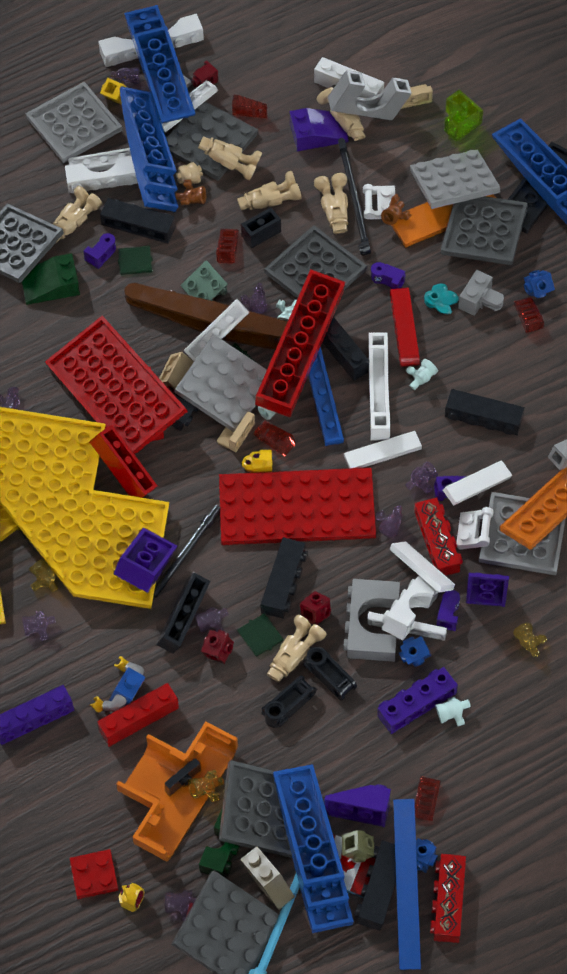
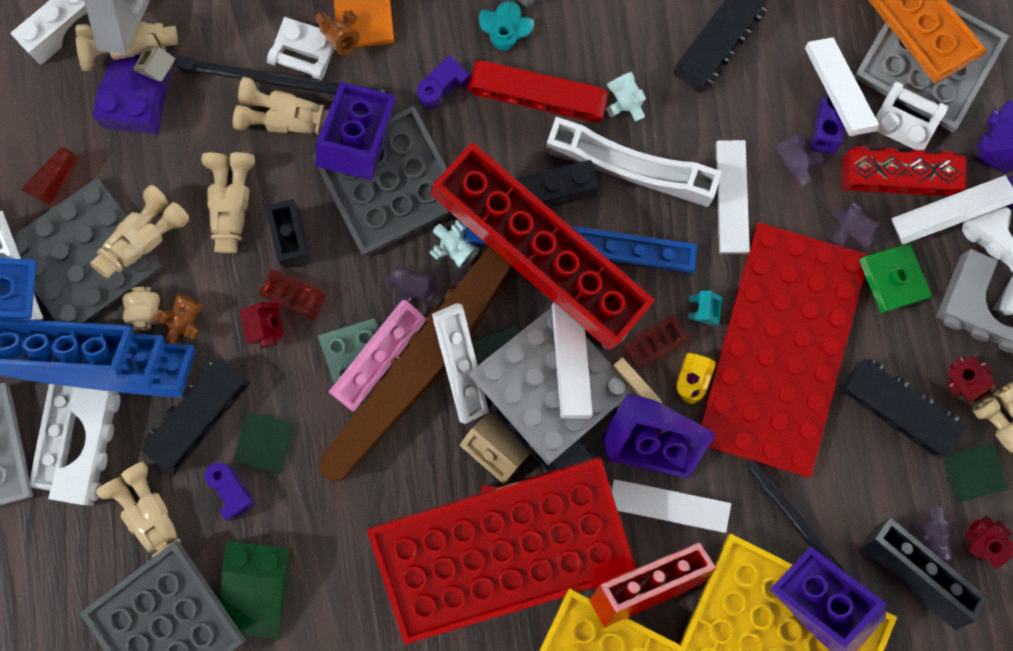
camera: 70 degrees left, 20 degrees up
none -> dark tan slope [133,46,176,81]
none -> dark red brick [240,302,284,348]
none -> dark purple slope [316,82,396,180]
none -> bright pink plate [329,300,426,412]
none -> white tile [552,303,593,419]
none -> dark purple slope [603,393,715,479]
none -> white tile [611,479,731,533]
none -> teal tile [688,291,722,326]
none -> green plate [859,243,932,314]

